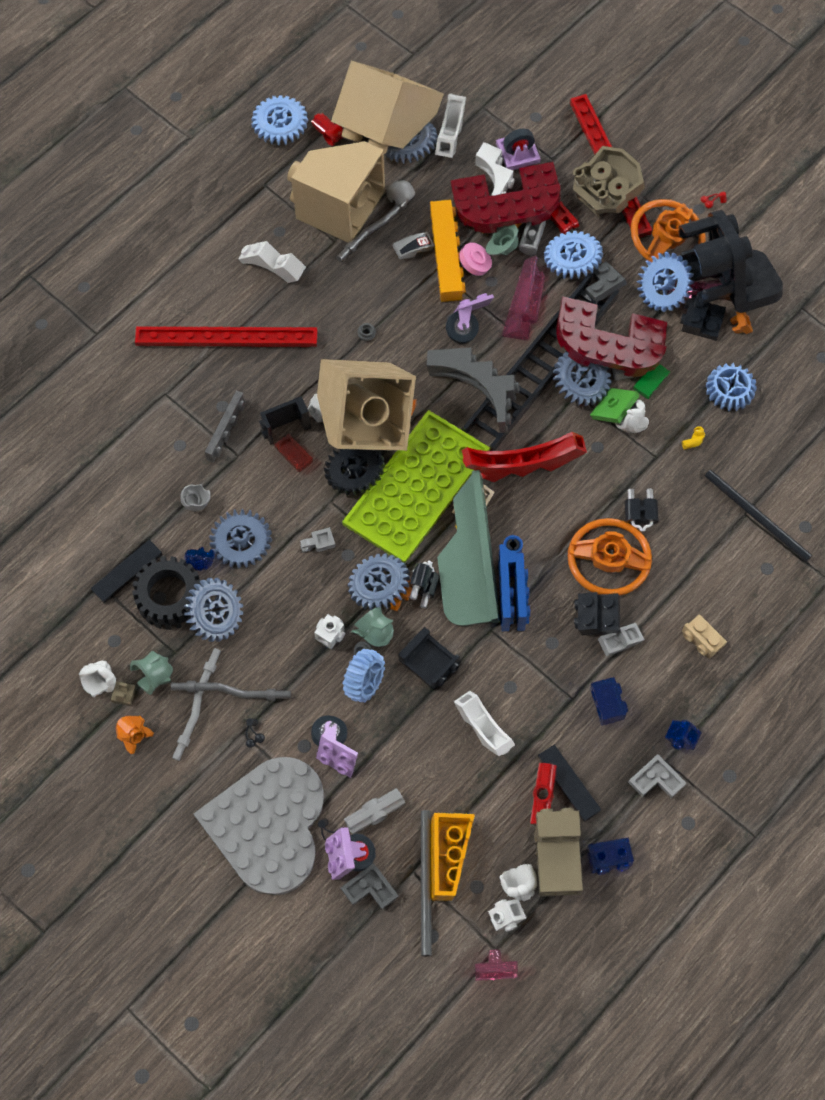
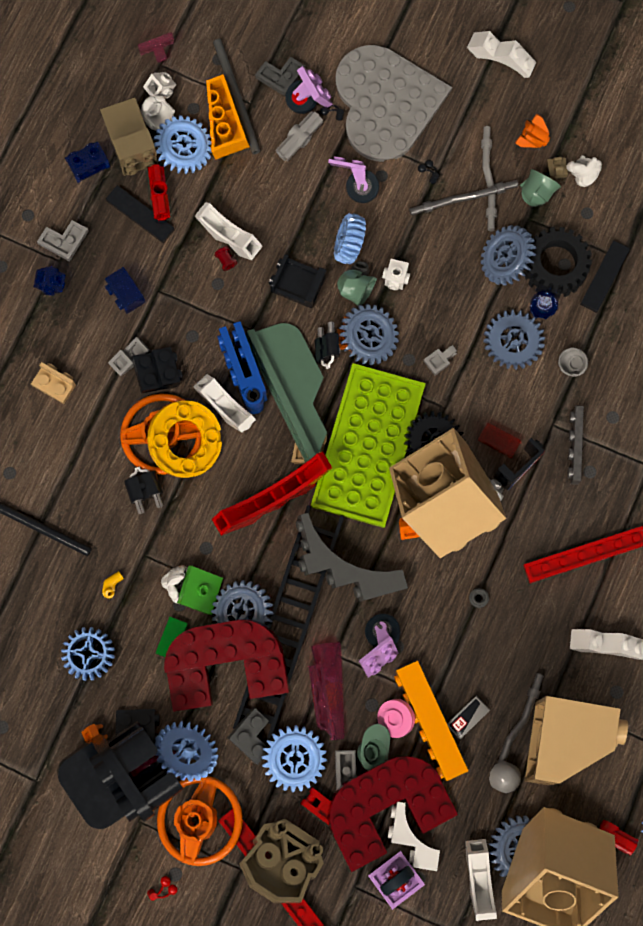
camera: 160 degrees right, 10 degrees up
none -> yellow plate [147,401,222,478]
none -> light blue gear [153,115,212,174]
none -> white arch [193,374,256,433]
none -> dark red bush [214,246,237,271]
none -> white arch [467,31,536,78]

